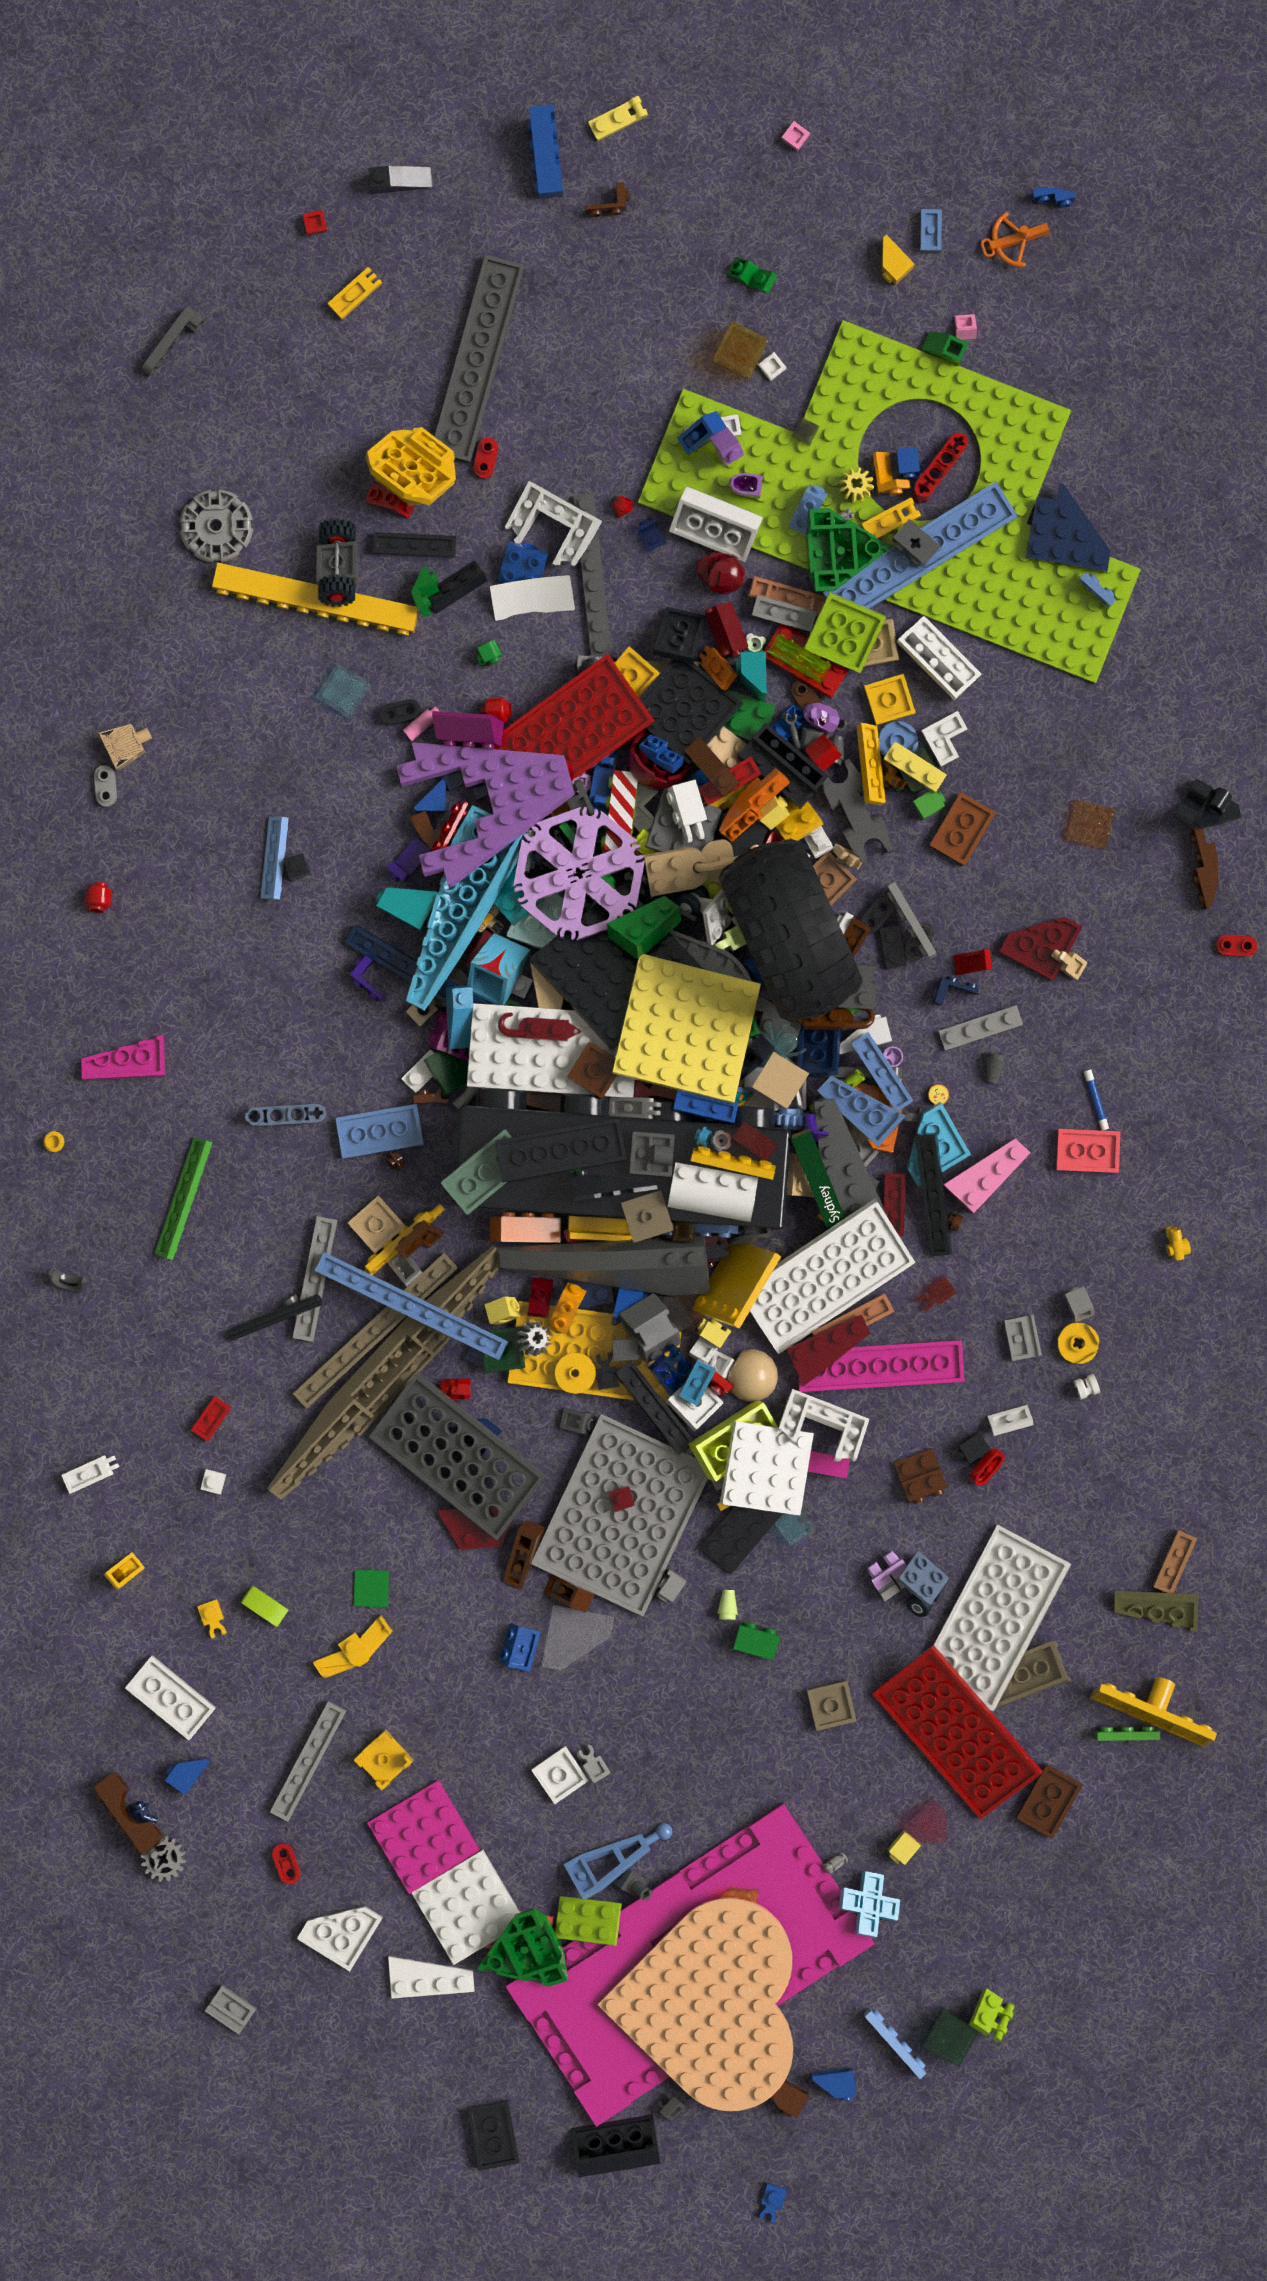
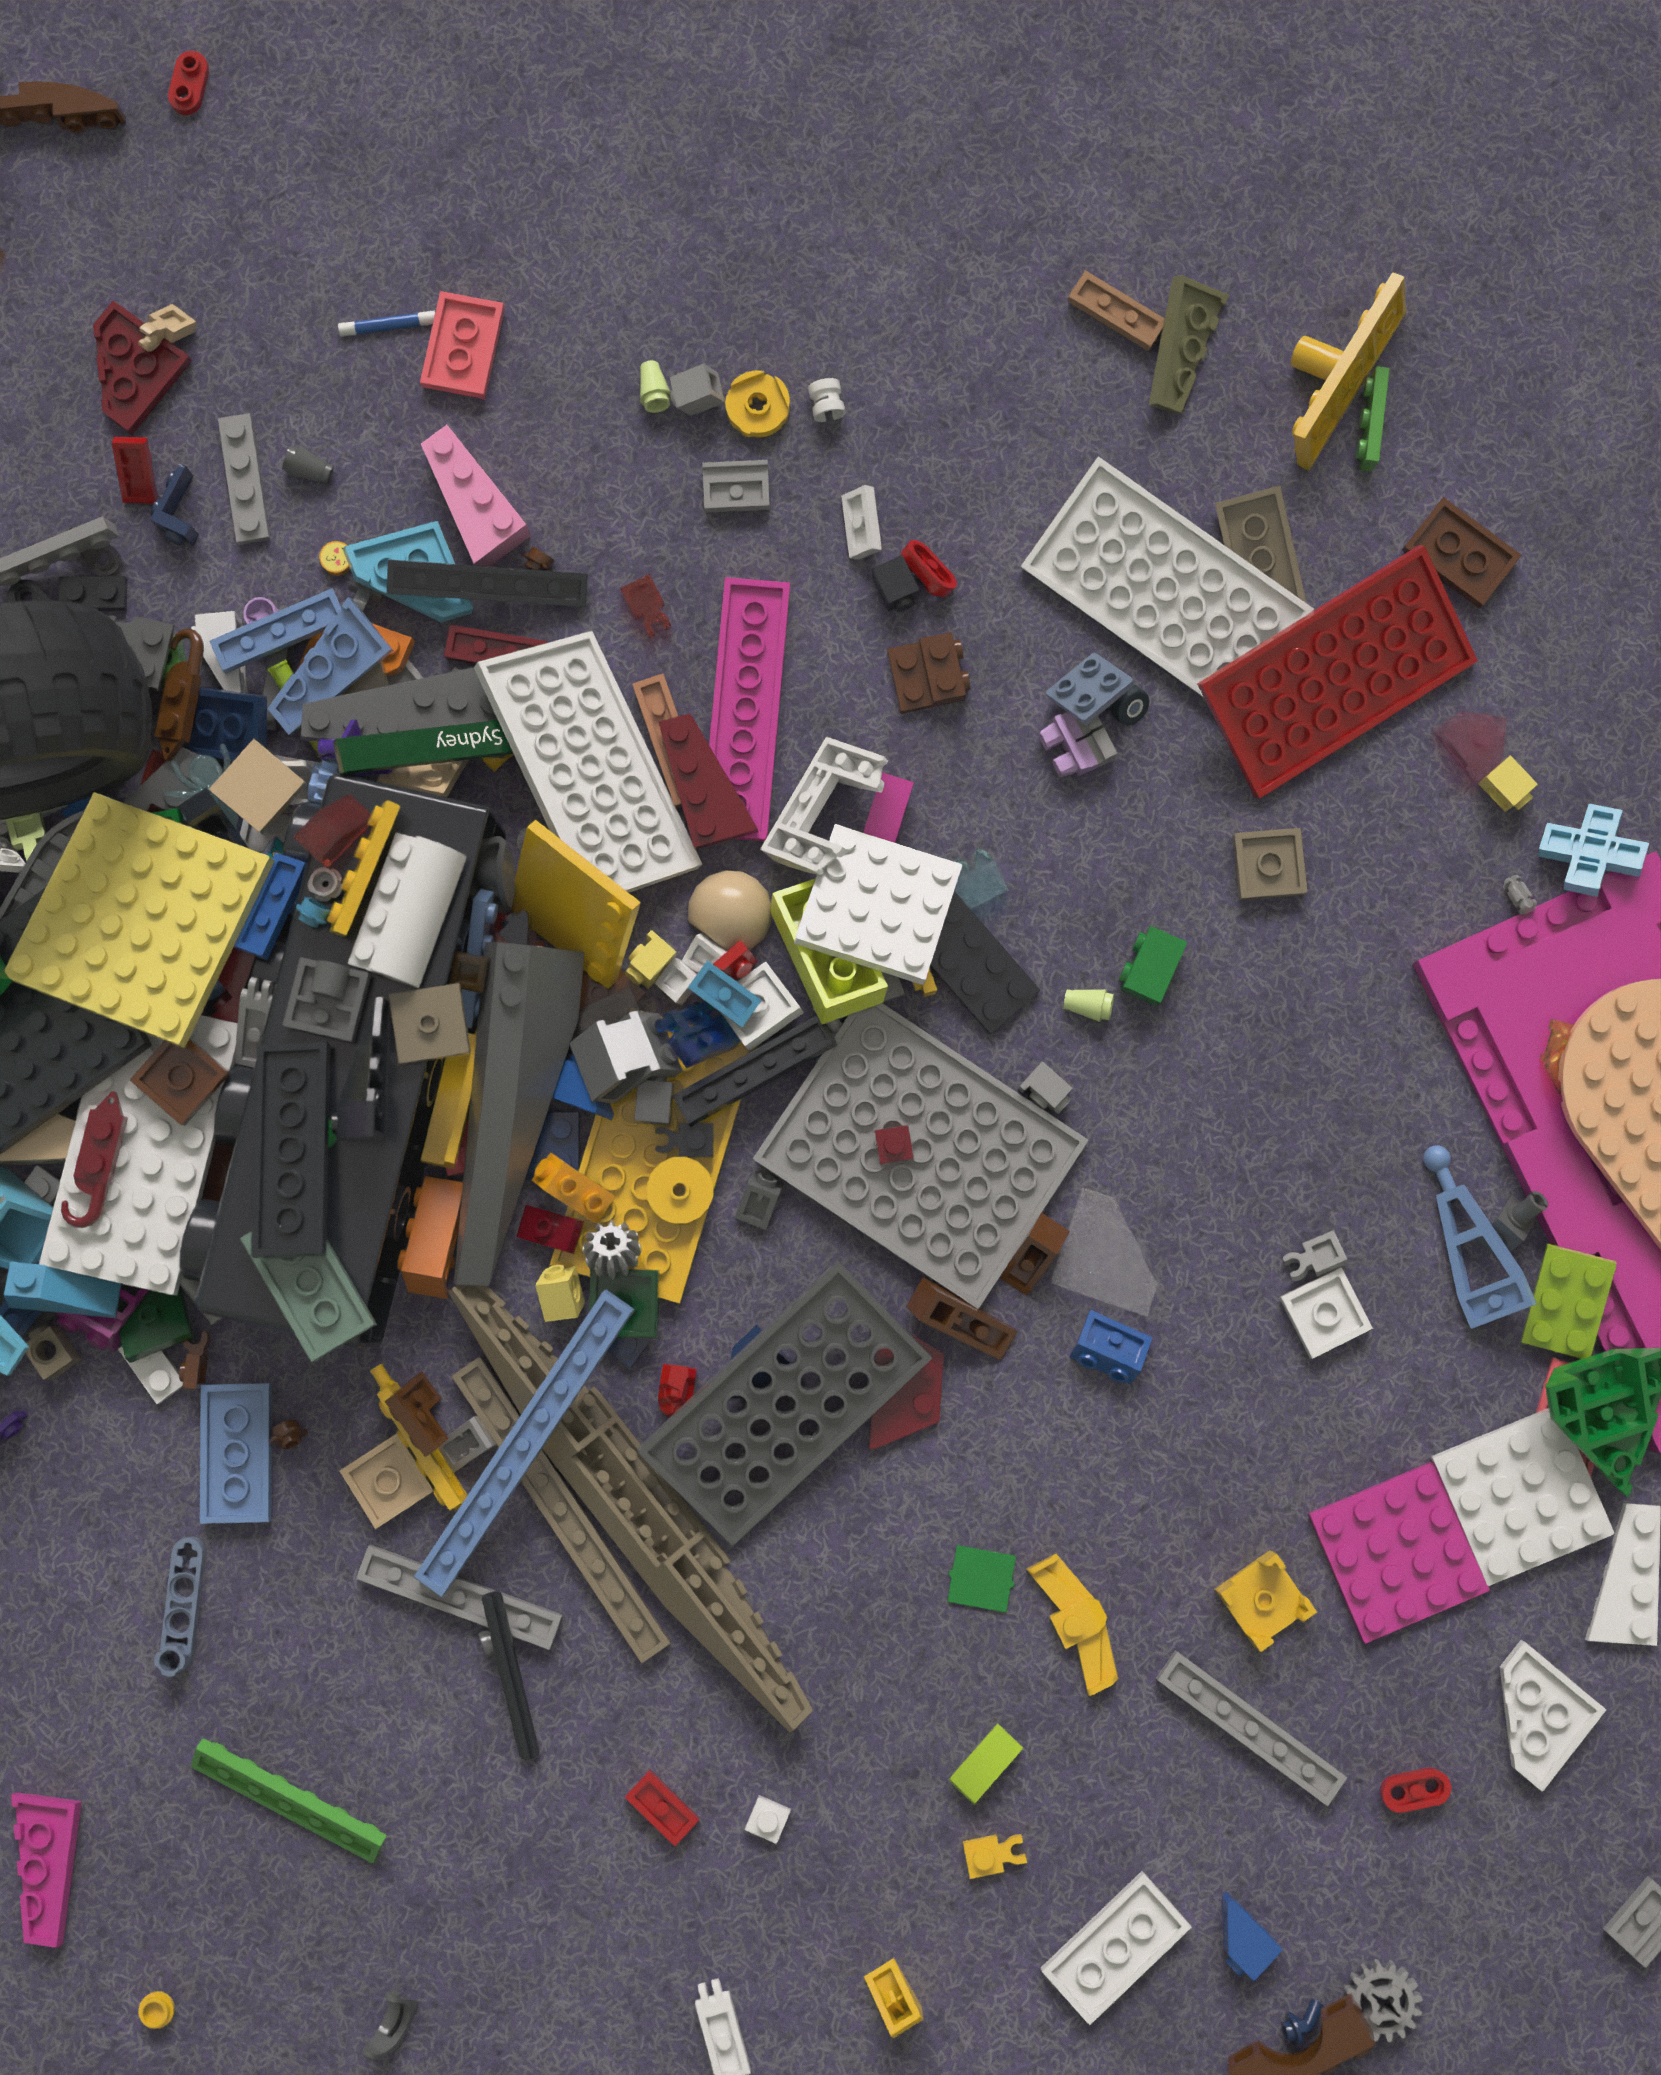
camera: 80 degrees left, 5 degrees down
yellow plate [1165,1226,1191,1261] -> none
none -> yellowish green cone [640,361,671,413]

